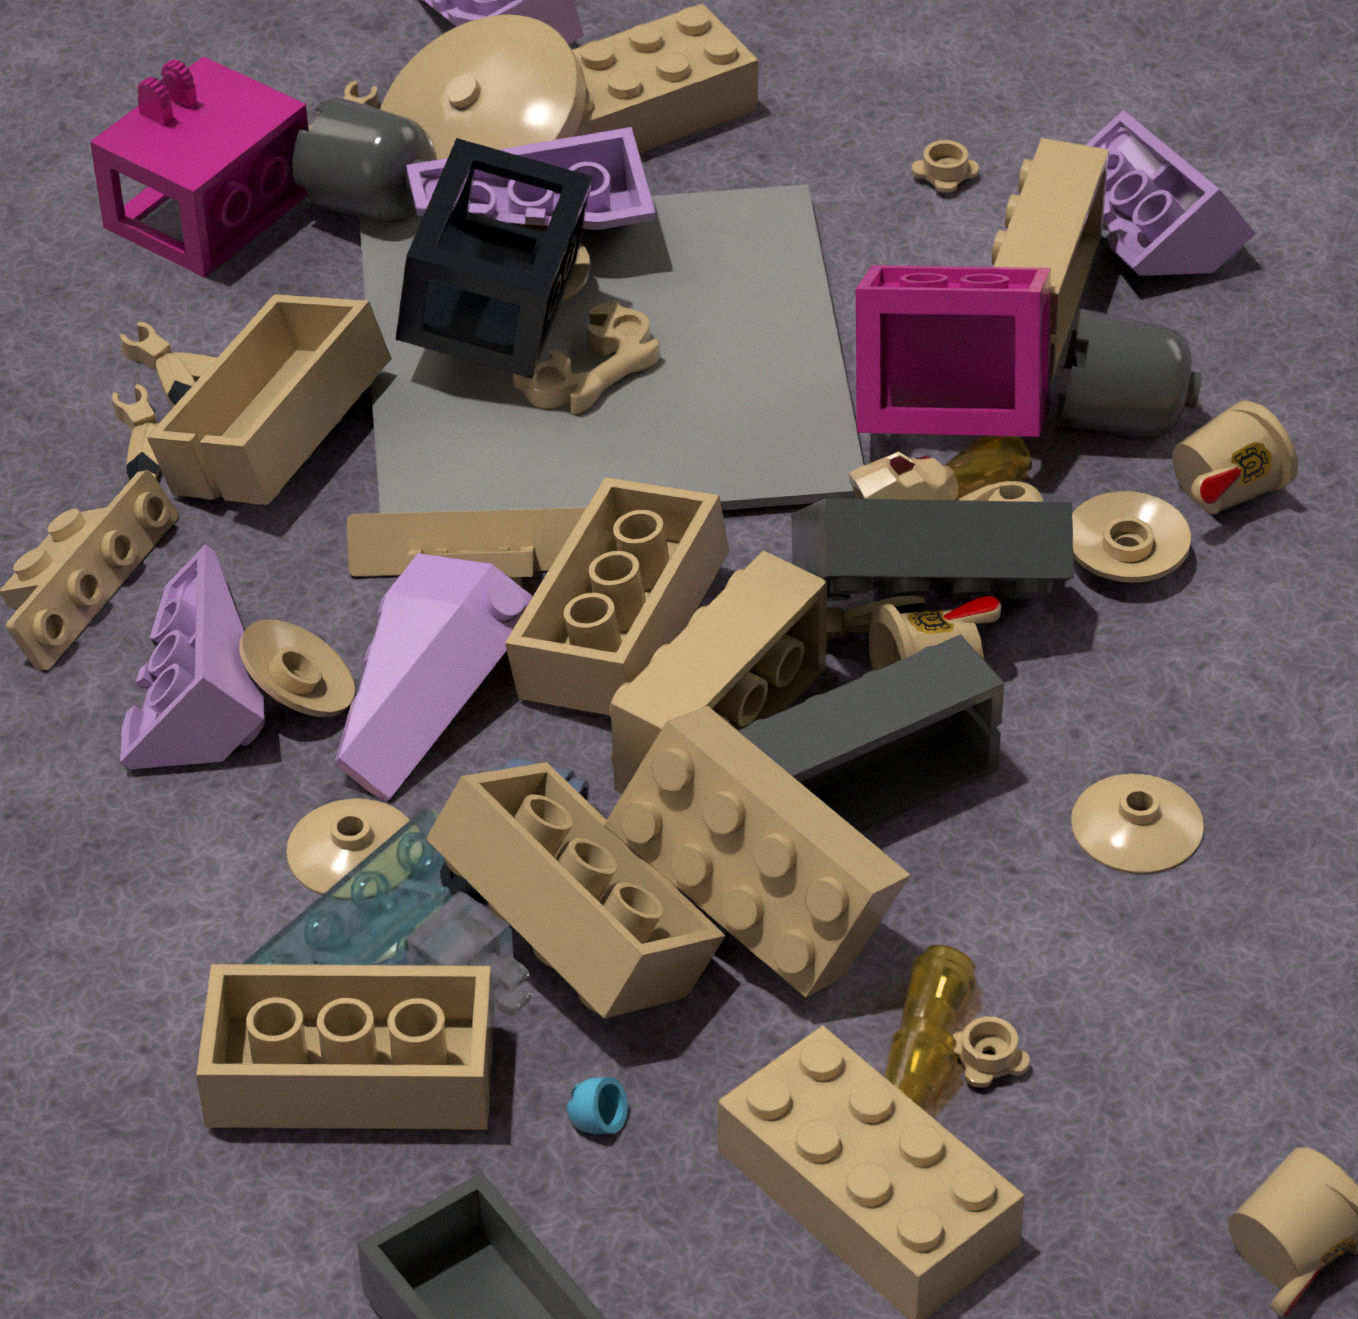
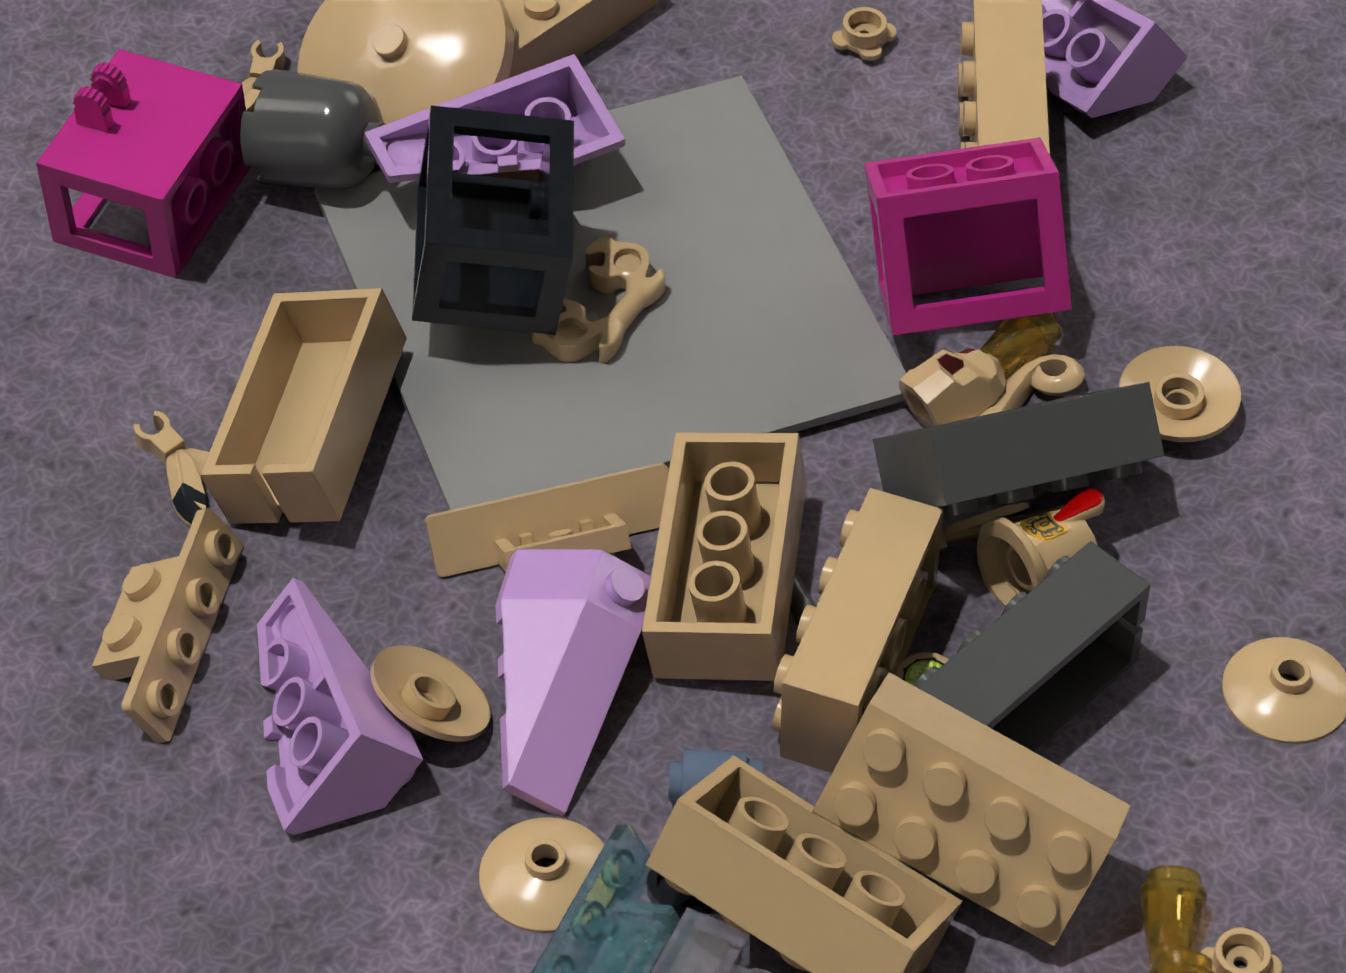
camera: 15 degrees left, 5 degrees up
tan piece [120,322,217,408] -> none
dark grey cylinder [1056,308,1202,438] -> none
tan hat [1172,400,1298,515] -> none

